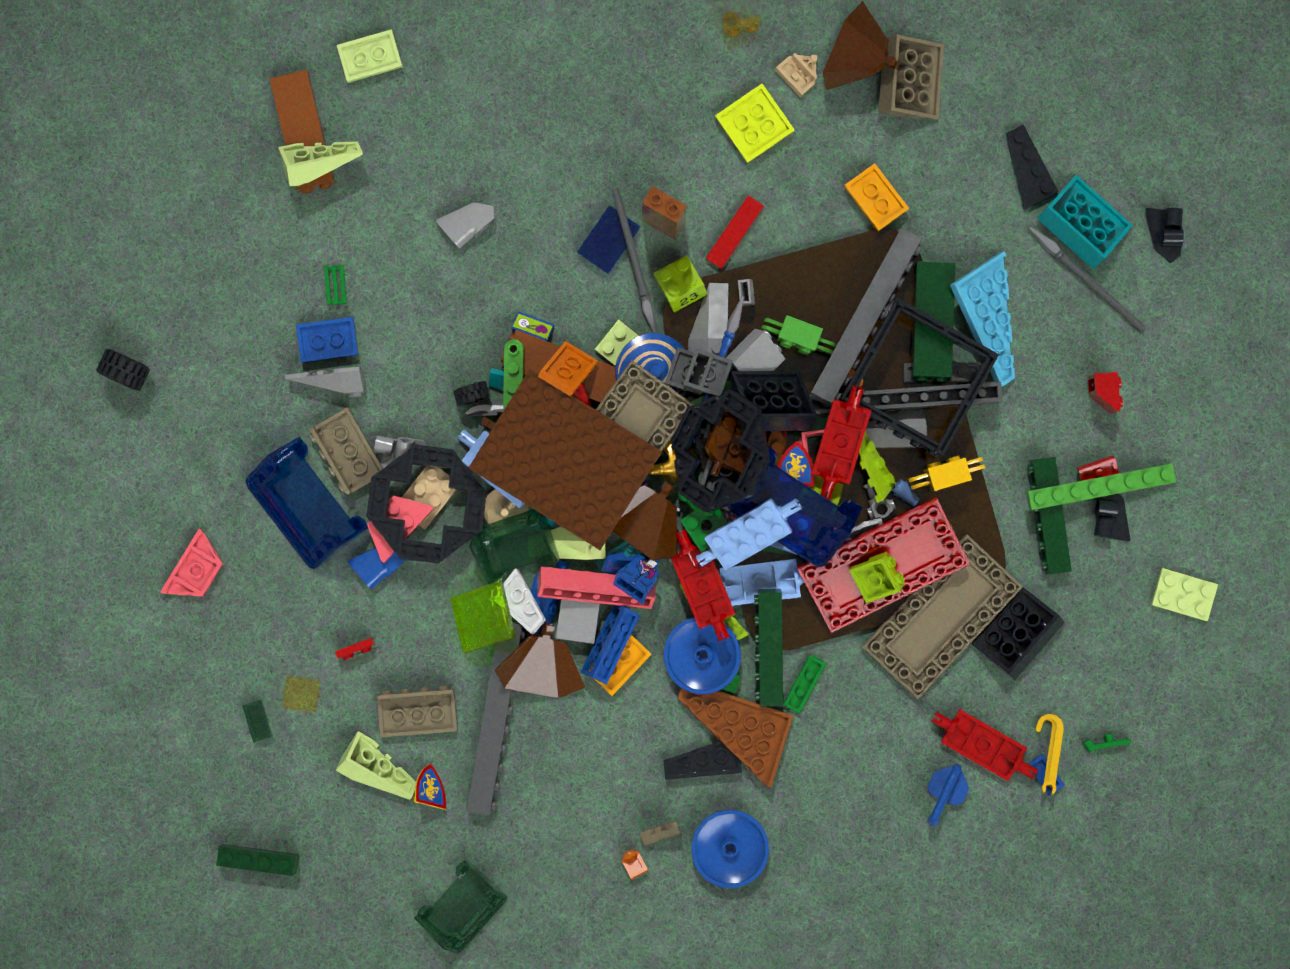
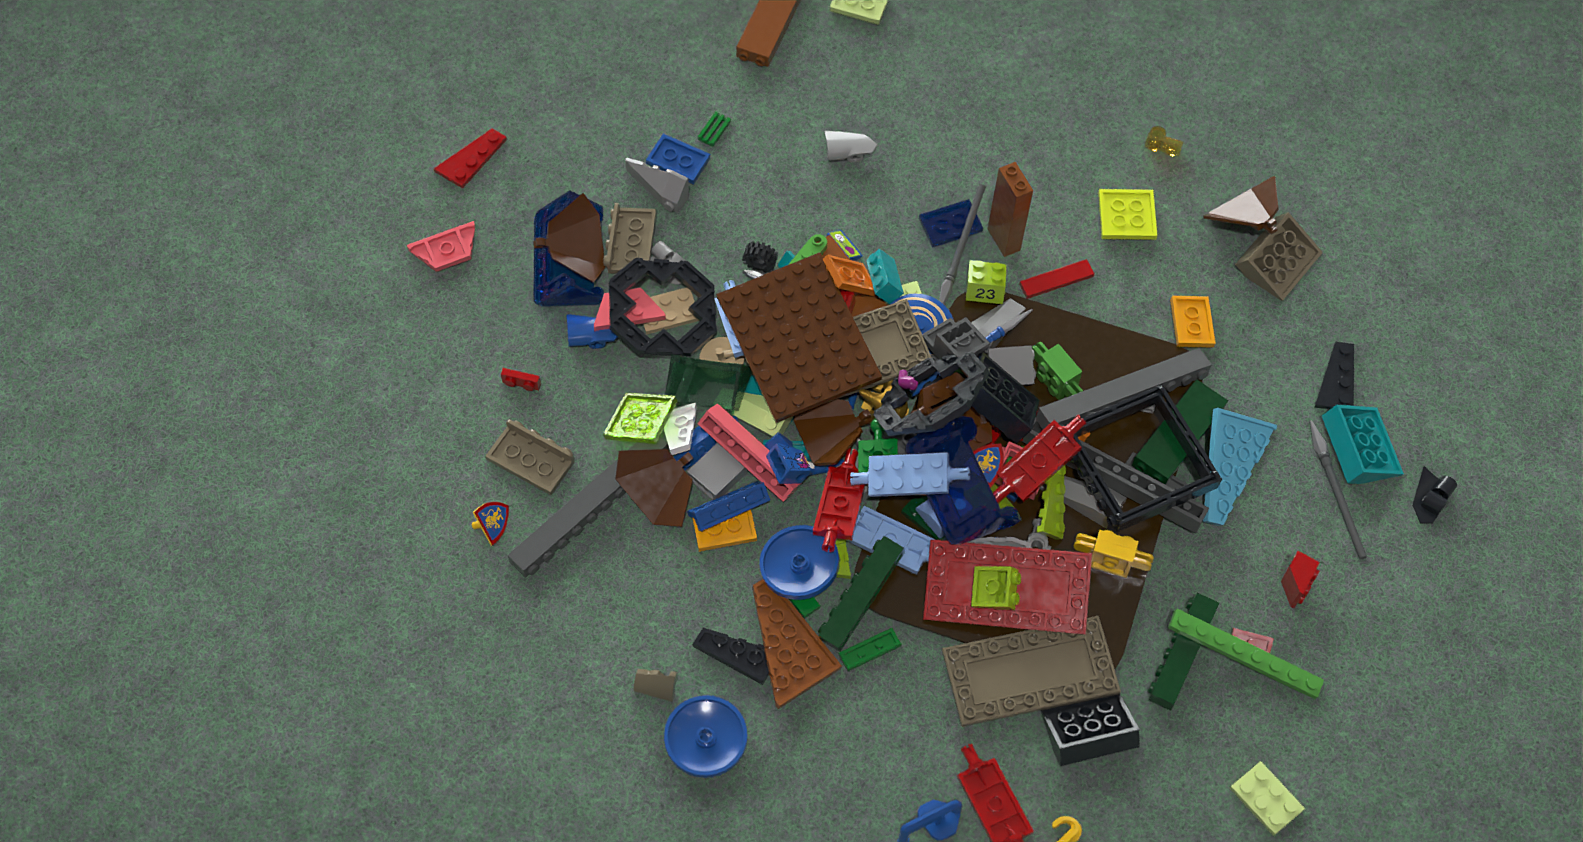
camera: 30 degrees right, 25 degrees down
black tyre [96,349,150,391] -> none
dark green brick [216,844,299,876] -> none
clear green plate [242,700,273,743] -> none
yellowish green wedge [278,142,363,186] -> none
clear yellow piece [282,676,320,712] -> none
yellowish green wedge [336,731,416,800] -> none
clear green windscreen [414,860,507,954] -> none
orange plate [621,850,648,880] -> none
light grey piece [738,279,755,306] -> none
tan slope [775,53,817,97] -> none
medium blue cone [891,479,920,507] -> none
black panel [1094,493,1131,541] -> none
none -> red wing [434,128,507,189]
none -> reddish brown panel [533,193,606,283]
none -> teal brick [866,249,904,304]
none -> magenta arm [898,370,918,390]

